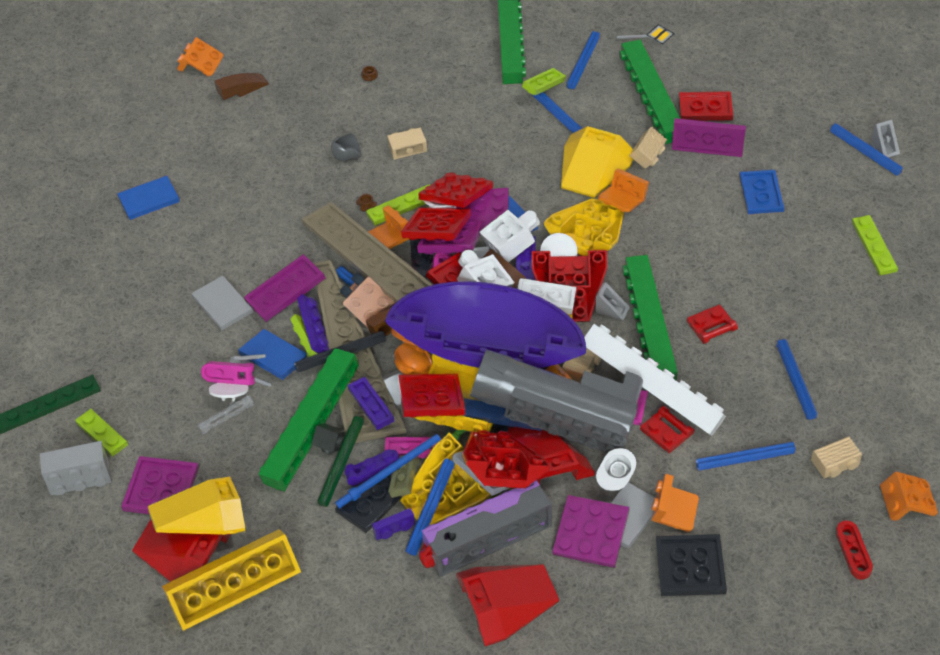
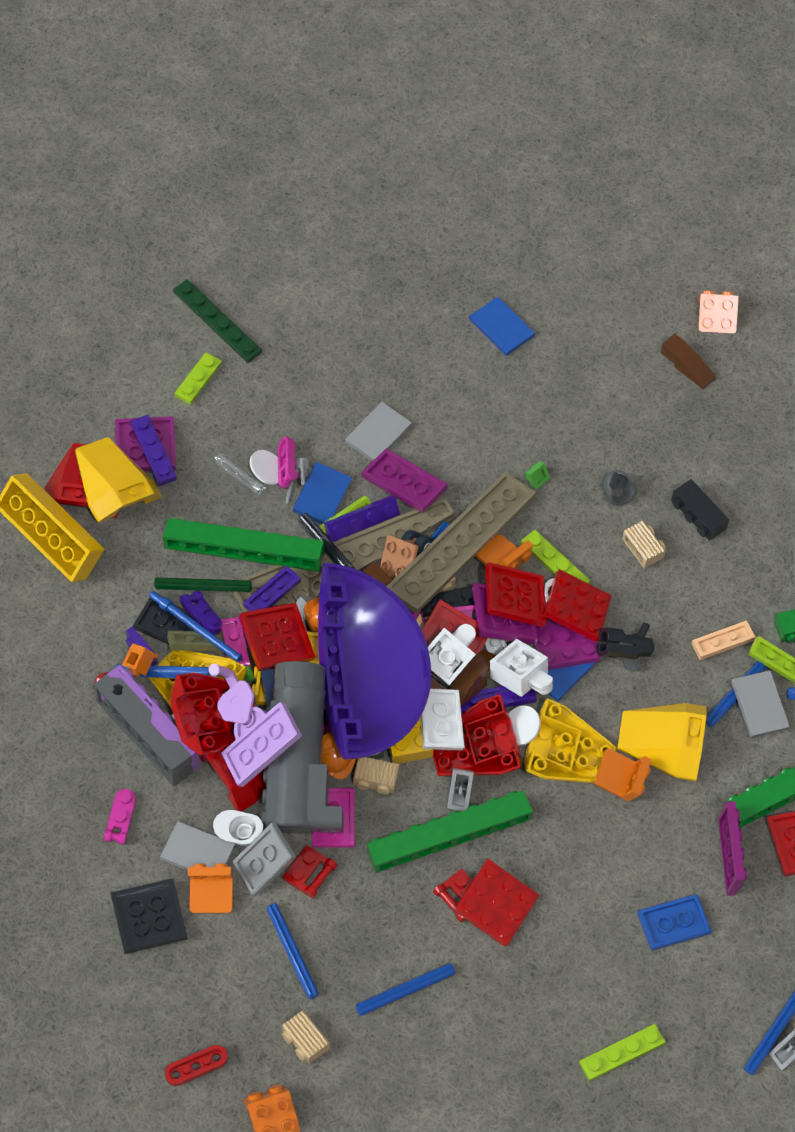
camera: 70 degrees right, 10 degrees up
light grey brick [40,441,112,495] -> none
pearl dark grey brick [311,423,346,454] -> none
reddish brown plate [356,194,377,212] -> none
reddish brown plate [361,66,378,81] -> none
red wedge [456,564,559,647] -> none
magenta plate [553,495,630,568] -> none
white brick [584,324,726,436] -> none
tan brick [629,127,667,169] -> none
none -> dark pink plate [104,789,136,845]
none -> orange brick [122,643,159,678]
none -> dark purple plate [130,415,177,487]
none -> lavender plate [209,664,302,787]
none -> light grey tile [232,823,296,896]
none -> red plate [453,858,539,947]
none -> bright green tile [524,461,550,490]
none -> black piece [598,622,654,671]
none -> black brick [671,479,729,541]
none -> light nougat plate [691,620,755,660]
none -> light grey tile [731,671,790,738]

